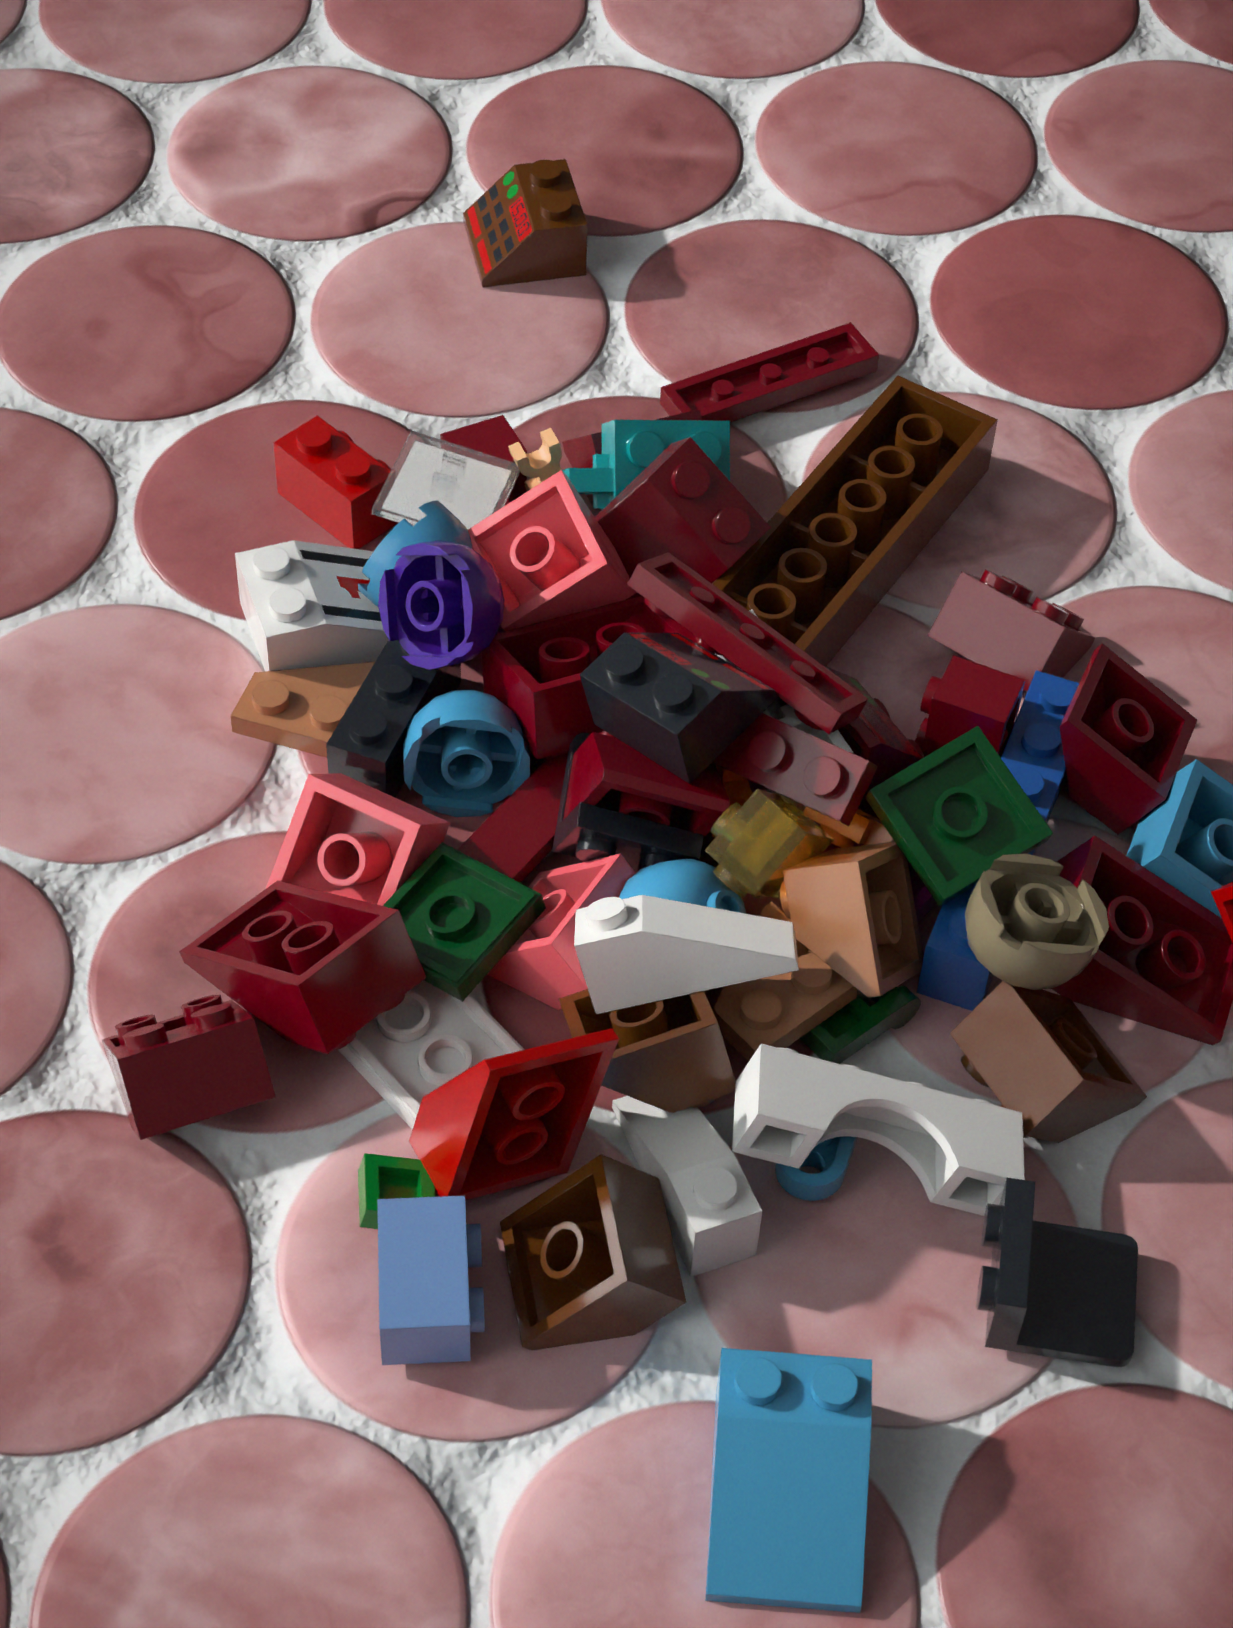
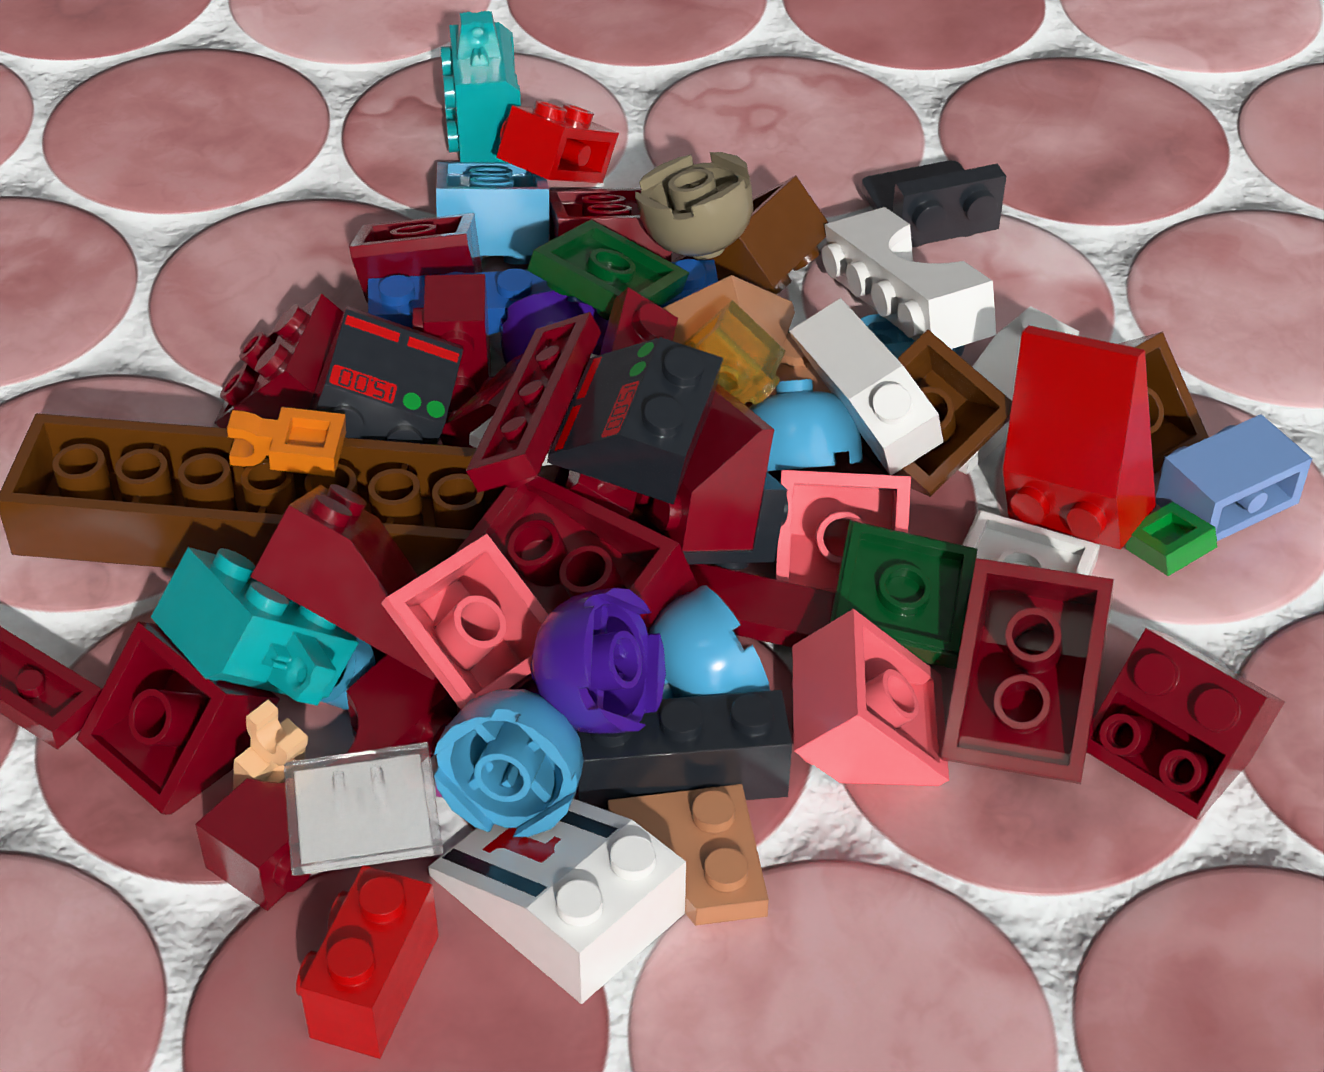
camera: 115 degrees left, 5 degrees down
dark azure slope [705,1348,872,1613] -> none
none -> orange plate [227,407,346,477]
none -> black slope [308,306,463,445]

